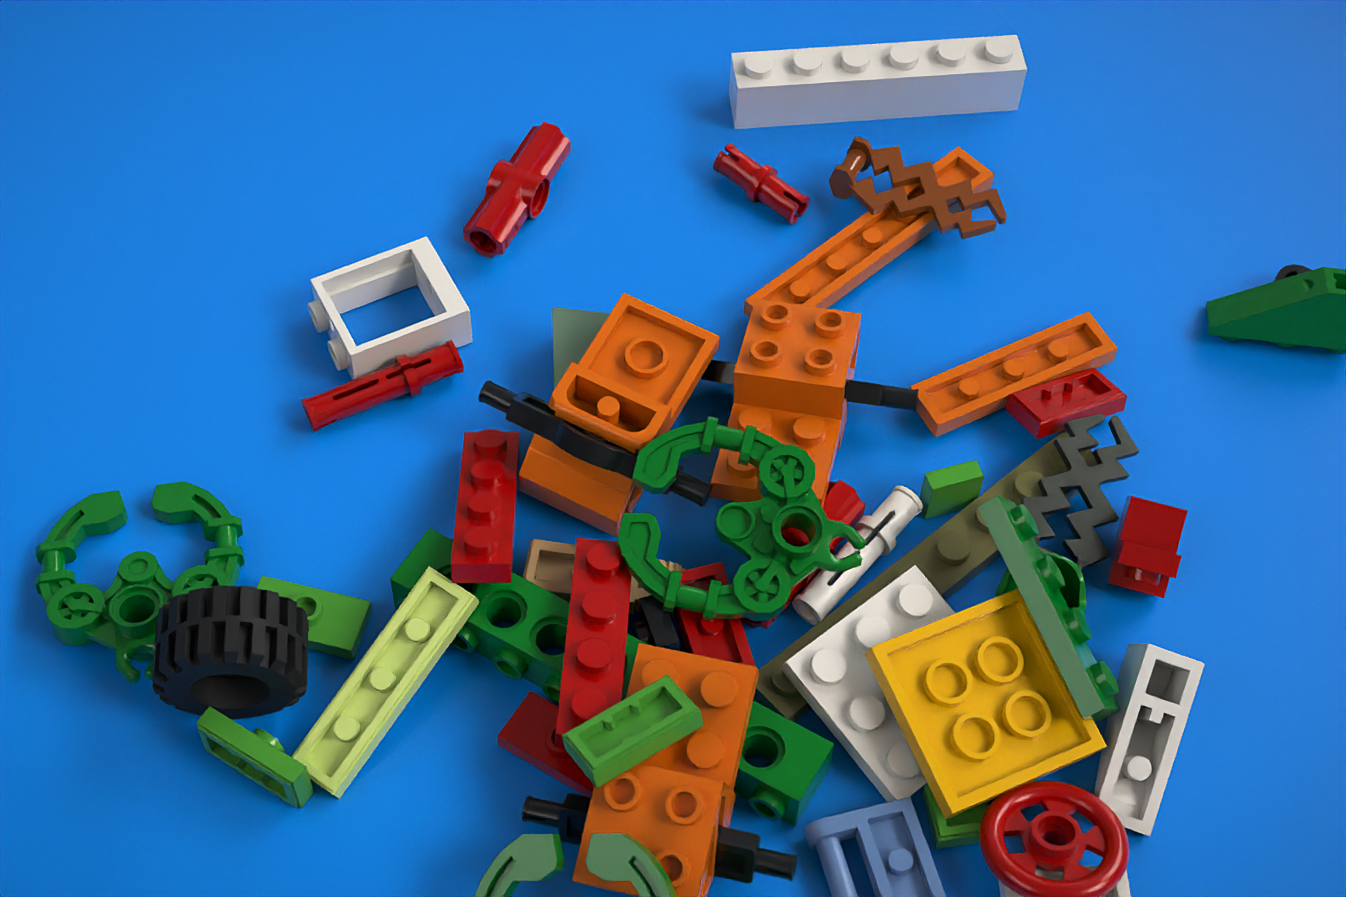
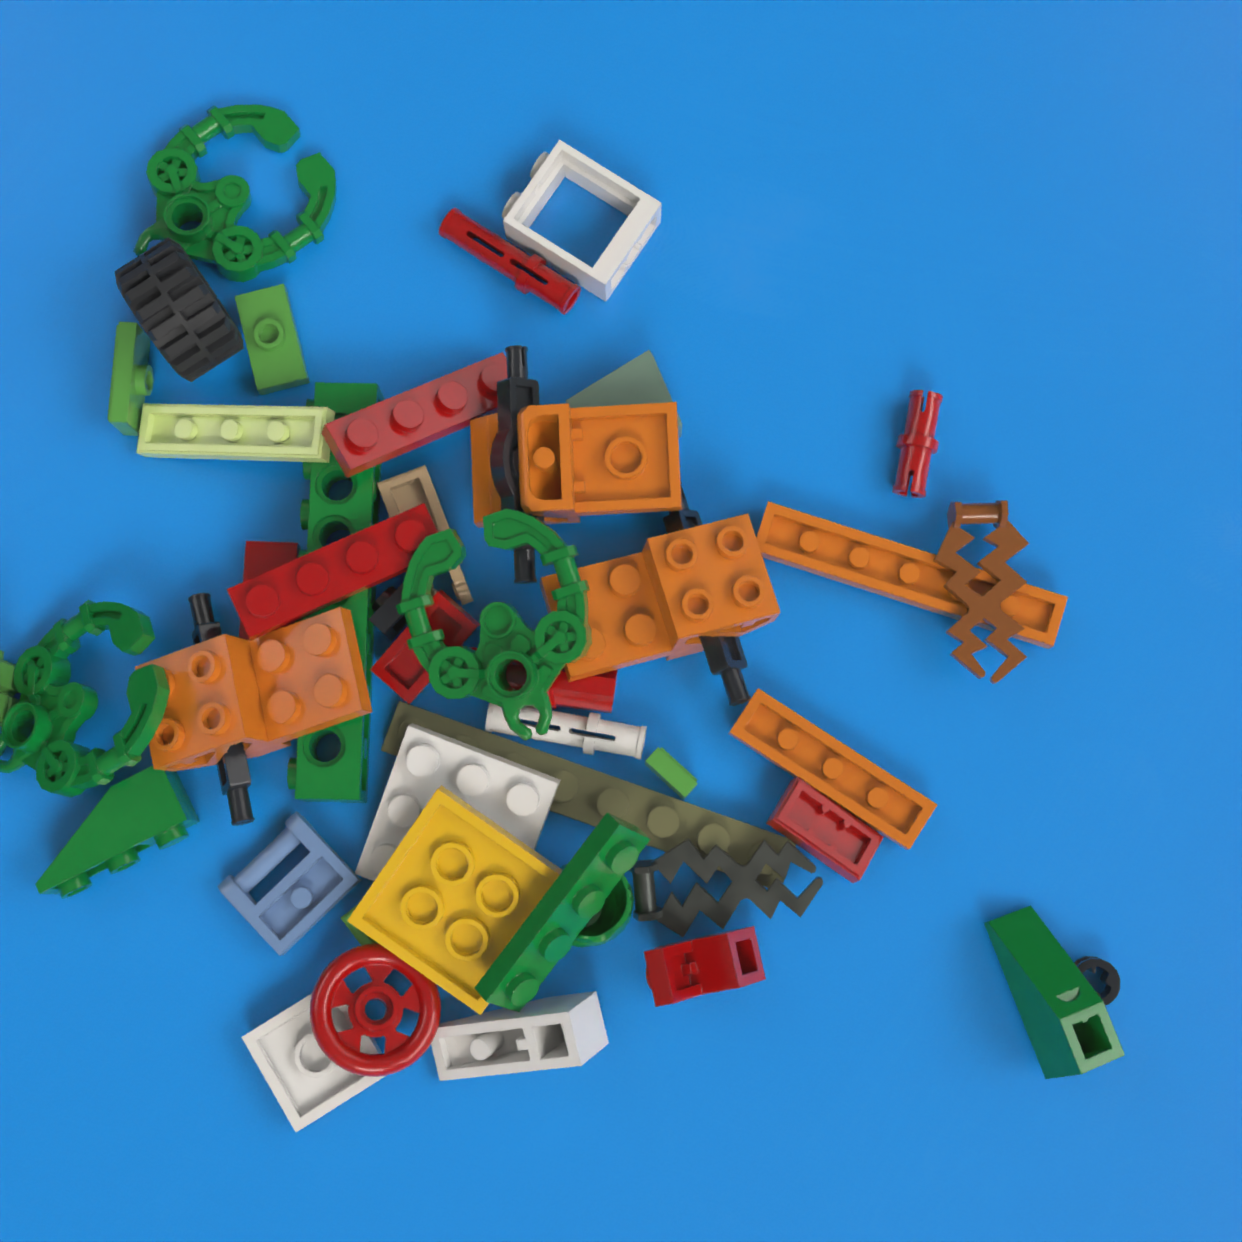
camera: 65 degrees right, 25 degrees up
red piece [463,122,571,258] -> none
bright green plate [561,674,704,788] -> none
white brick [729,35,1027,129] -> none

